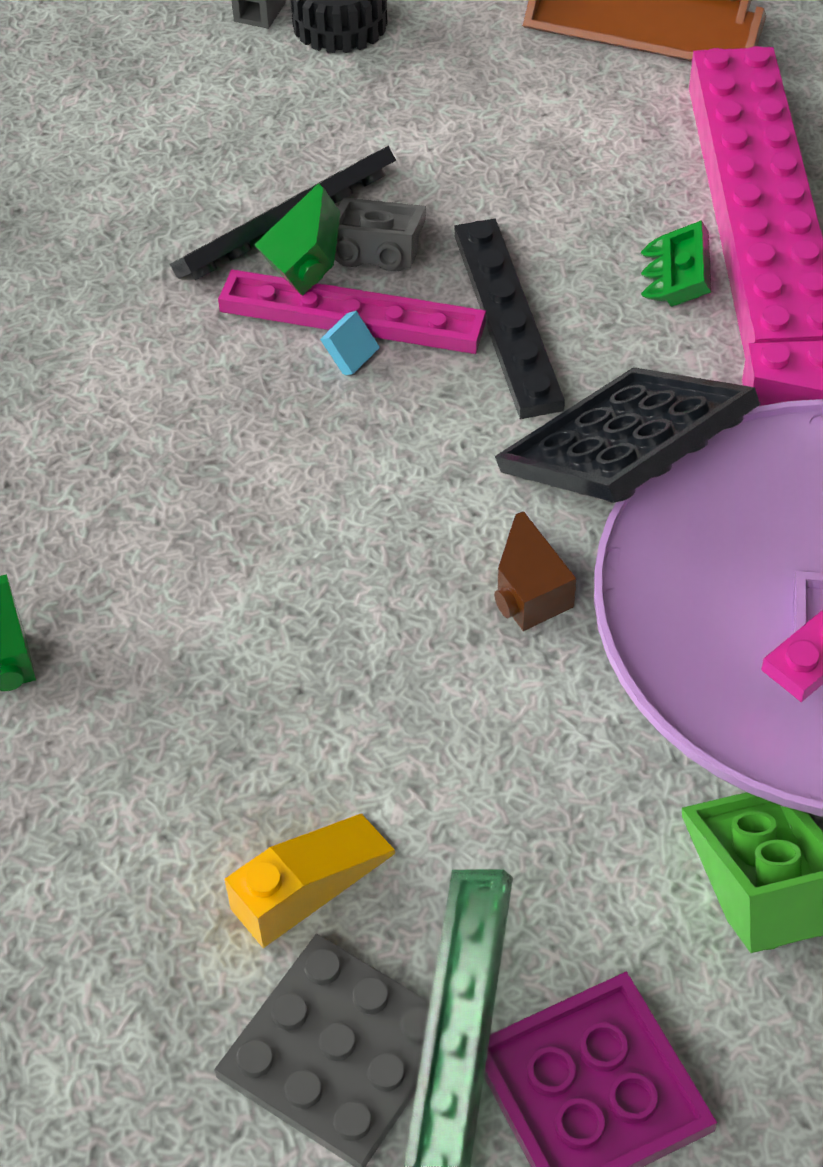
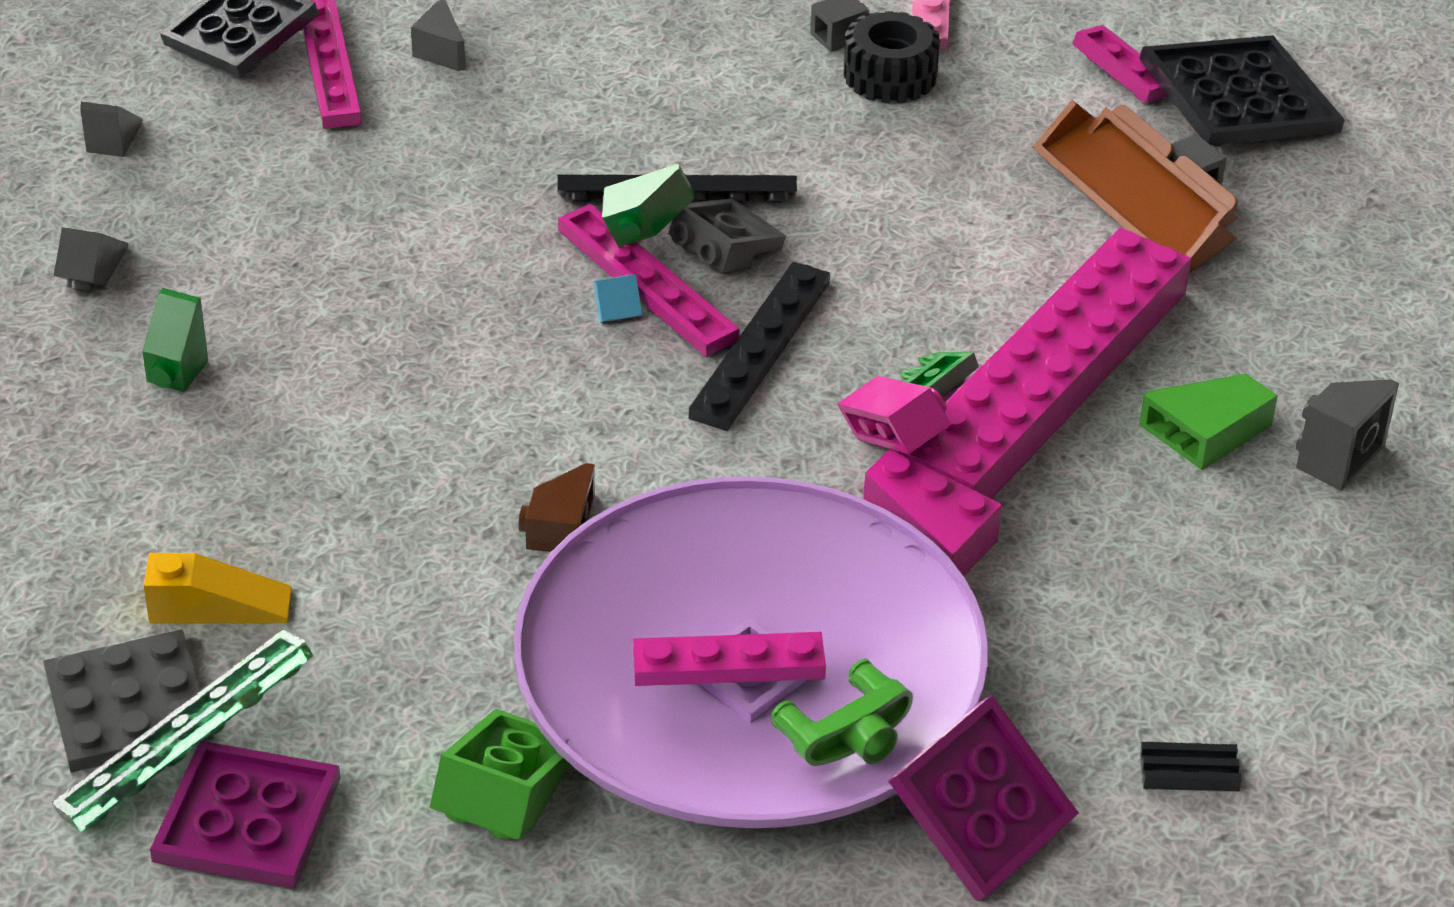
camera: 35 degrees right, 10 degrees down
black plate [495,367,760,503] -> none
none -> dark pink brick [837,376,951,454]

